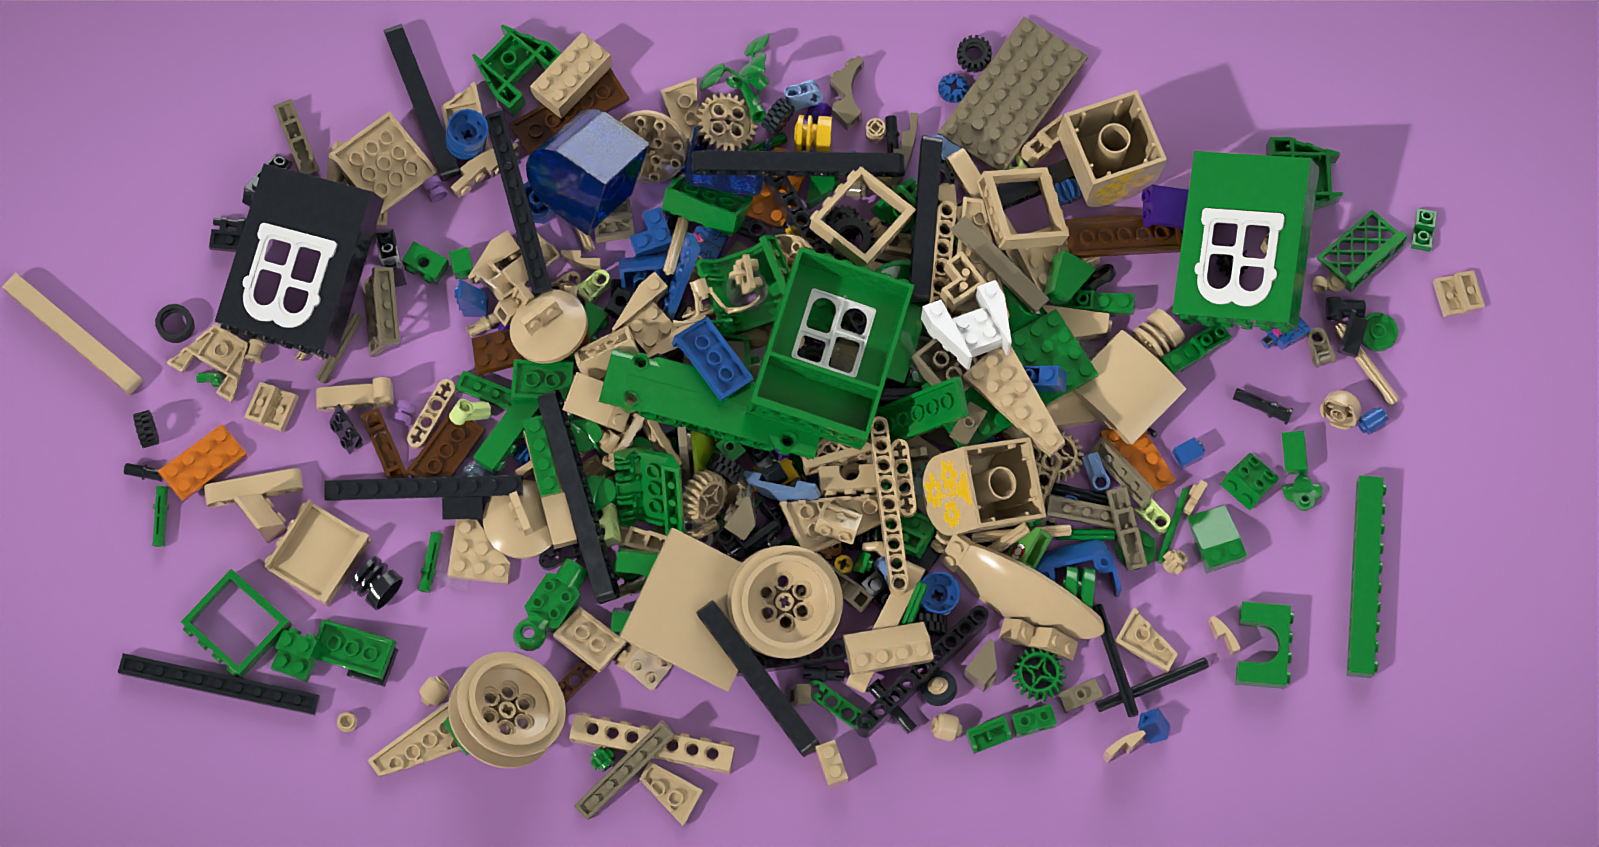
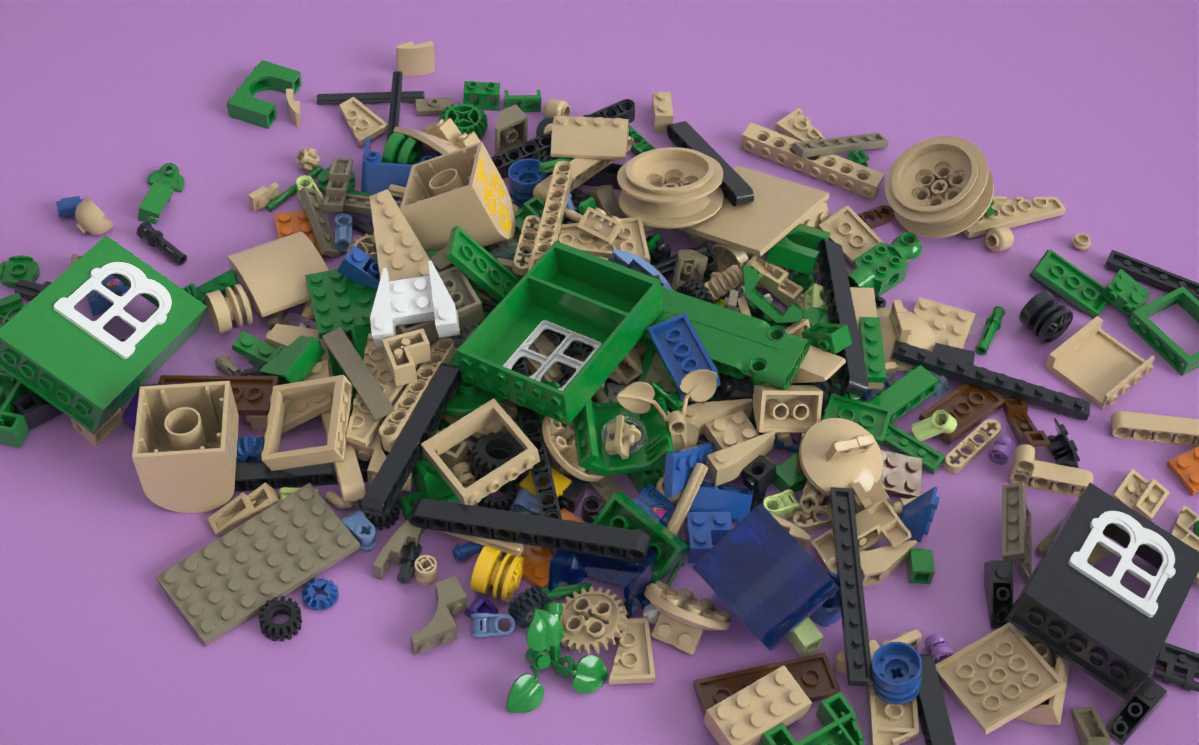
camera: 170 degrees left, 25 degrees down
tan slope [234,494,287,543] -> none
green brick [402,241,449,285] -> none
blue panel [1138,708,1170,744] -> none
blue brick [1172,437,1205,470] -> none
slope [1187,505,1247,574] -> none
green bracket [1220,453,1279,511] -> none
tan axle [1334,322,1399,406] -> none
black panel [1337,309,1369,358] -> none
green brick [1347,475,1387,678] -> none
none -> dark tan pin [215,355,241,376]
none -> green brick [801,323,852,354]

